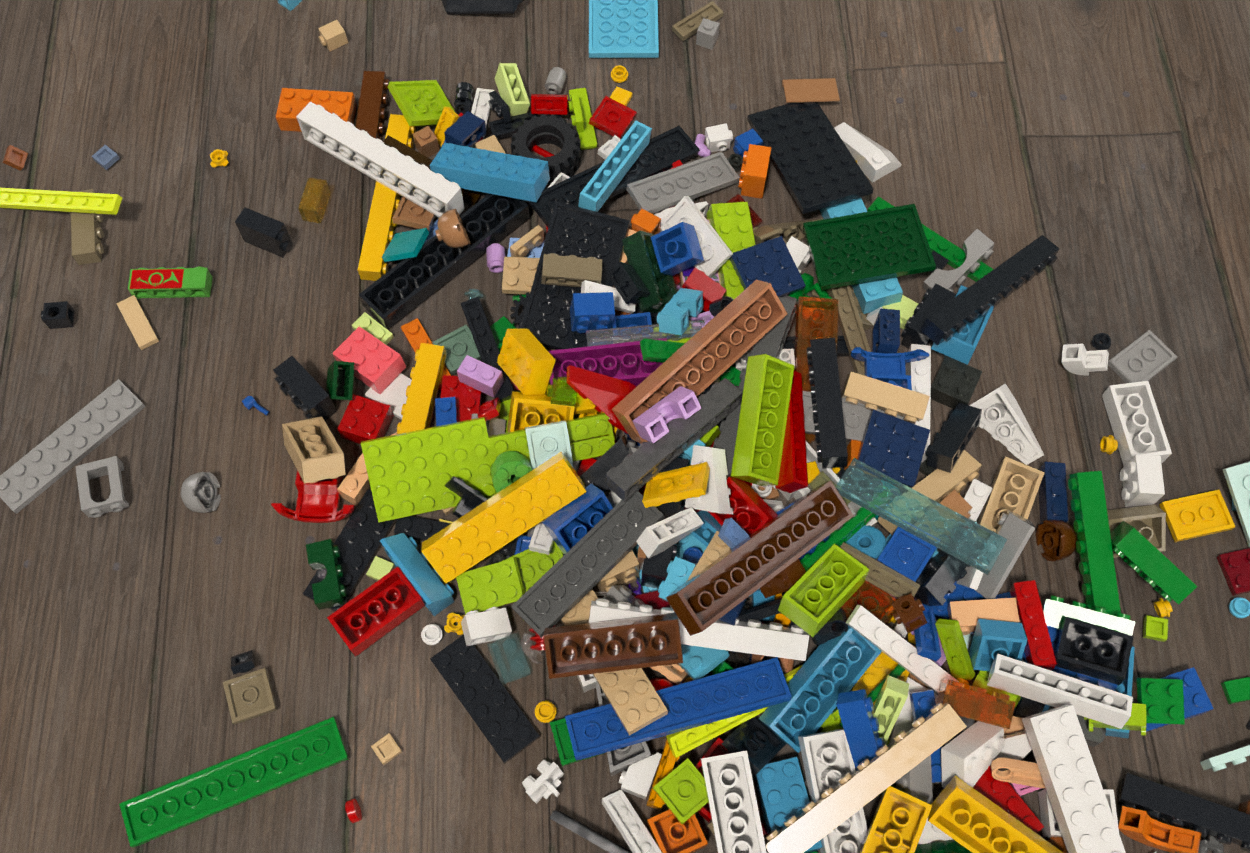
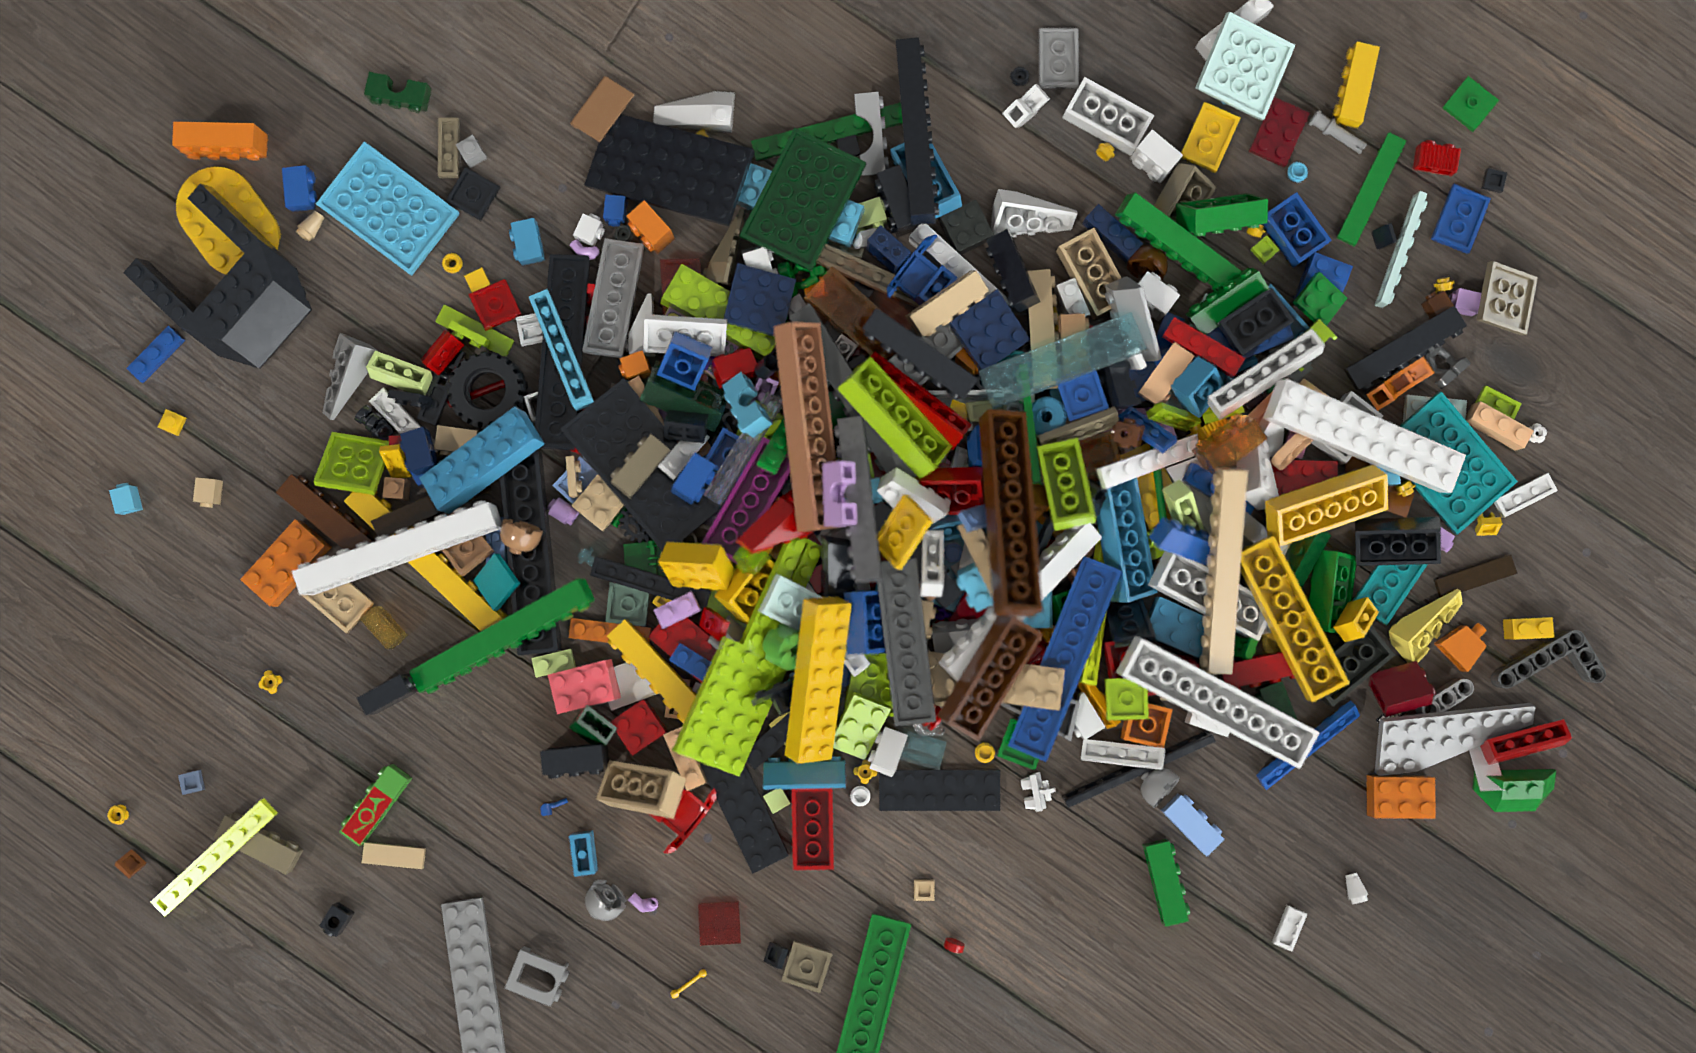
camera: 55 degrees left, 20 degrees up
dark green arch [306,539,347,610] -> none
light grey brick [545,67,566,95] -> none
none -> yellow plate [108,804,129,825]
none -> tan plate [302,582,374,634]
none -> light grey wedge [323,333,377,420]
none -> green brick [409,579,596,694]
none -> black tile [445,167,500,221]
none -> dark azure brick [509,218,546,266]
none -> dark azure brick [569,830,598,877]
none -> lavender arm [628,893,658,912]
none -> yellow hinge [670,969,707,998]
none -> clear red plate [698,901,741,946]
none -> white brick [1138,271,1180,322]
none -> blue brick [1262,192,1332,268]

